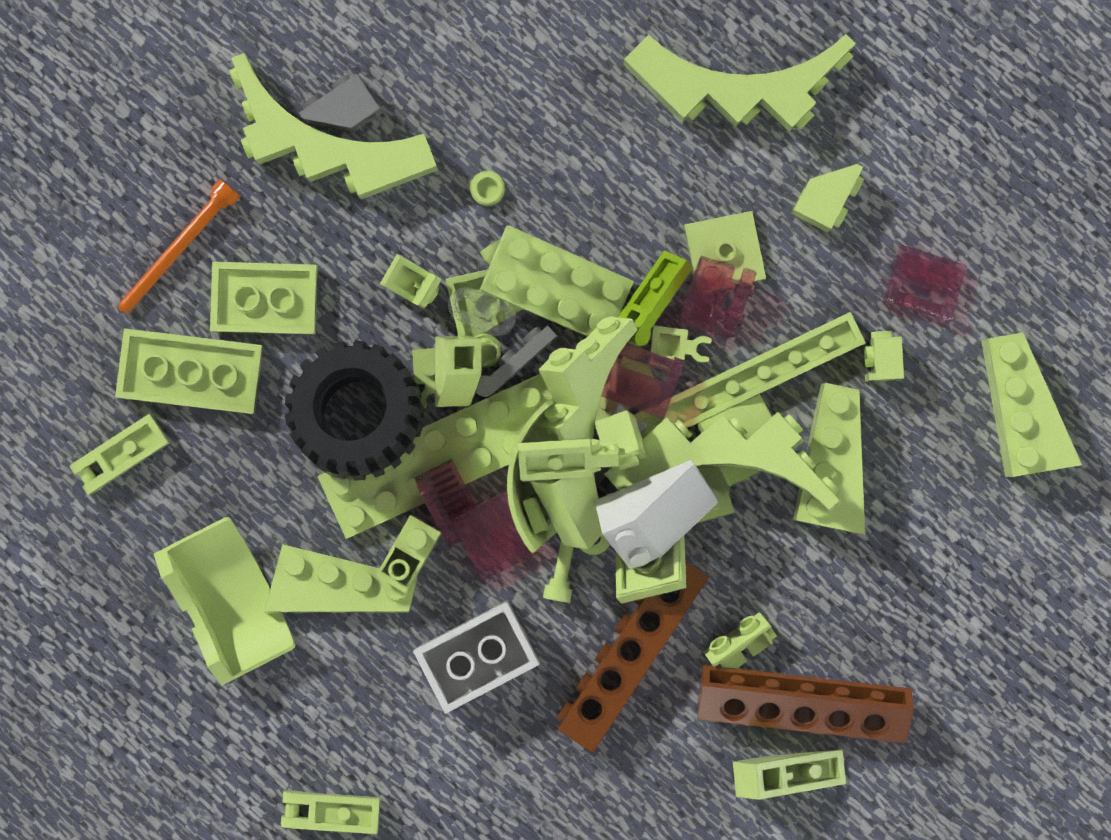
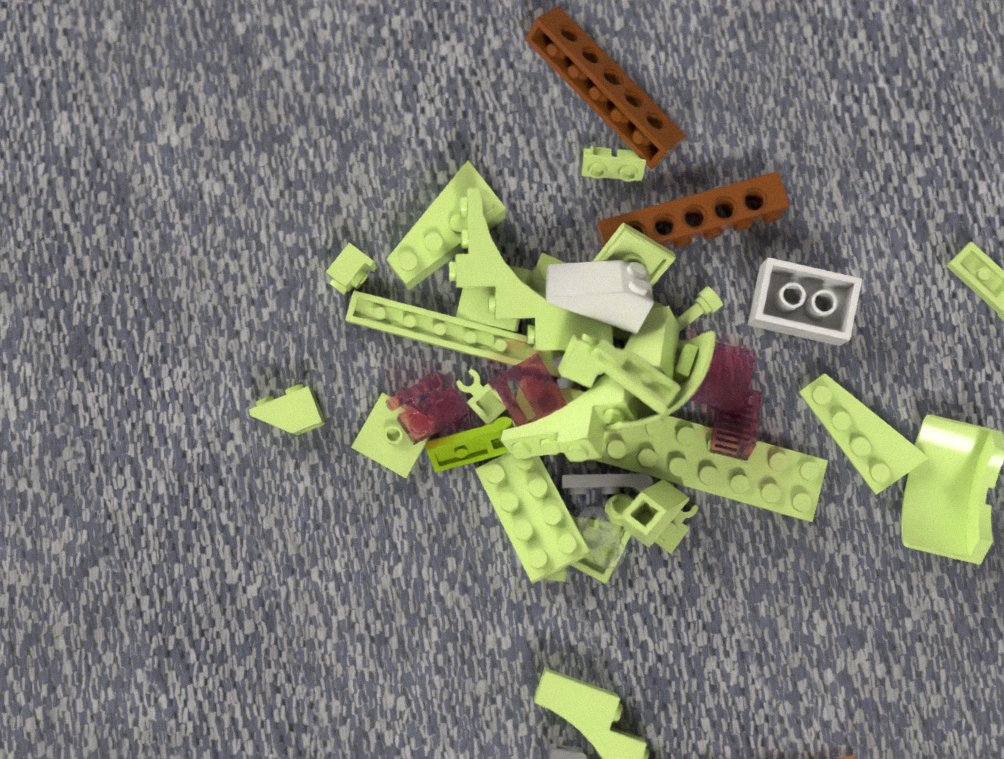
camera: 140 degrees left, 5 degrees down
yellowish green plate [69,414,170,496] -> none
yellowish green plate [115,328,264,415] -> none
yellowish green plate [210,262,318,335] -> none
black tyre [285,340,424,481] -> none
yellowish green slope [376,515,442,594] -> none
yellowish green bracket [380,254,441,309] -> none
yellowish green tile [470,171,505,206] -> none
yellowish green arch [623,34,856,132] -> none
yellowish green slope [733,749,846,800] -> none
clear pink plate [882,245,968,325] -> none
yellowish green wedge [981,333,1082,477] -> none

